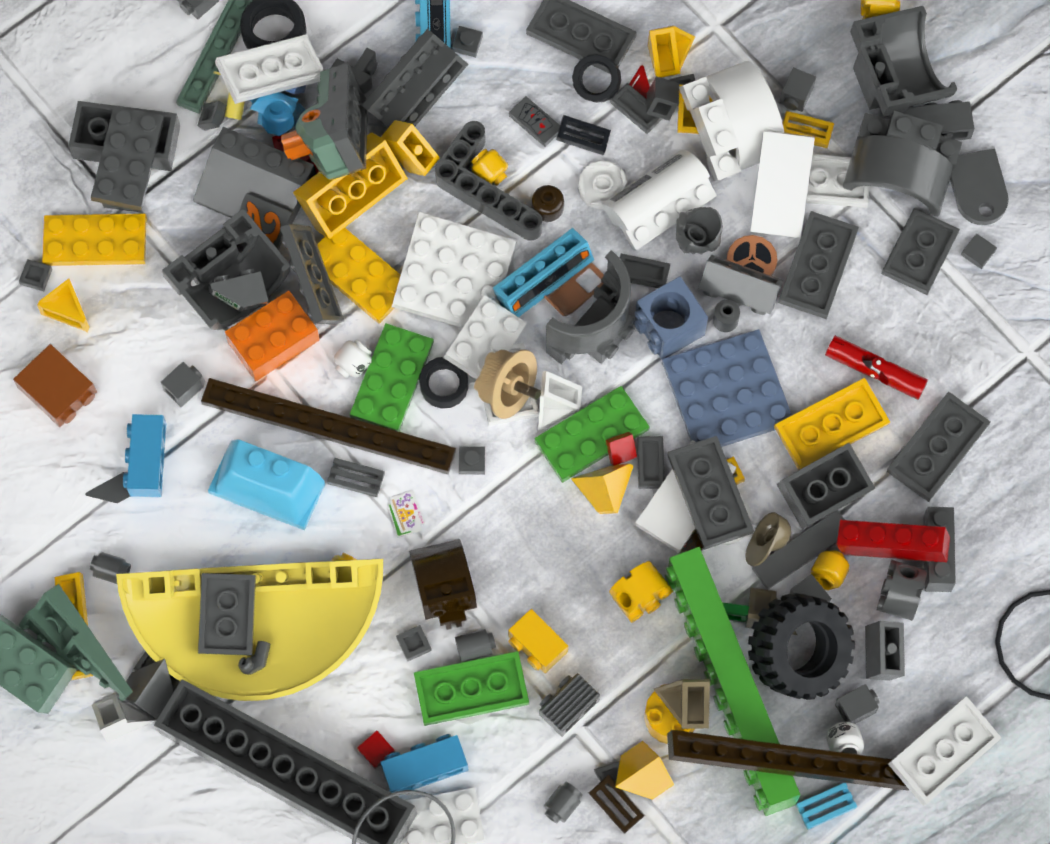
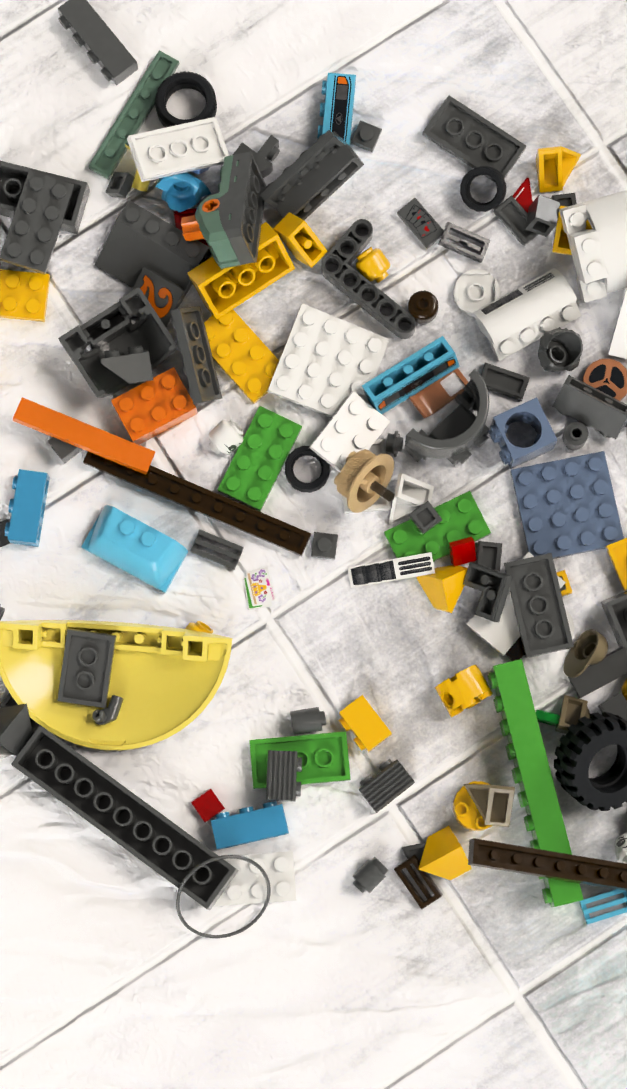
camera: 10 degrees right, 10 degrees up
dark grey plate [396,625,432,662] -> none
dark brown piece [409,539,477,630] -> none
none -> orange tile [12,397,155,475]
none -> dark grey brick [266,750,302,802]
none -> sticker [347,552,435,588]
none -> dark grey plate [386,431,403,457]
none -> dark grey tile [409,501,442,535]
none -> dark grey brick [463,561,513,622]

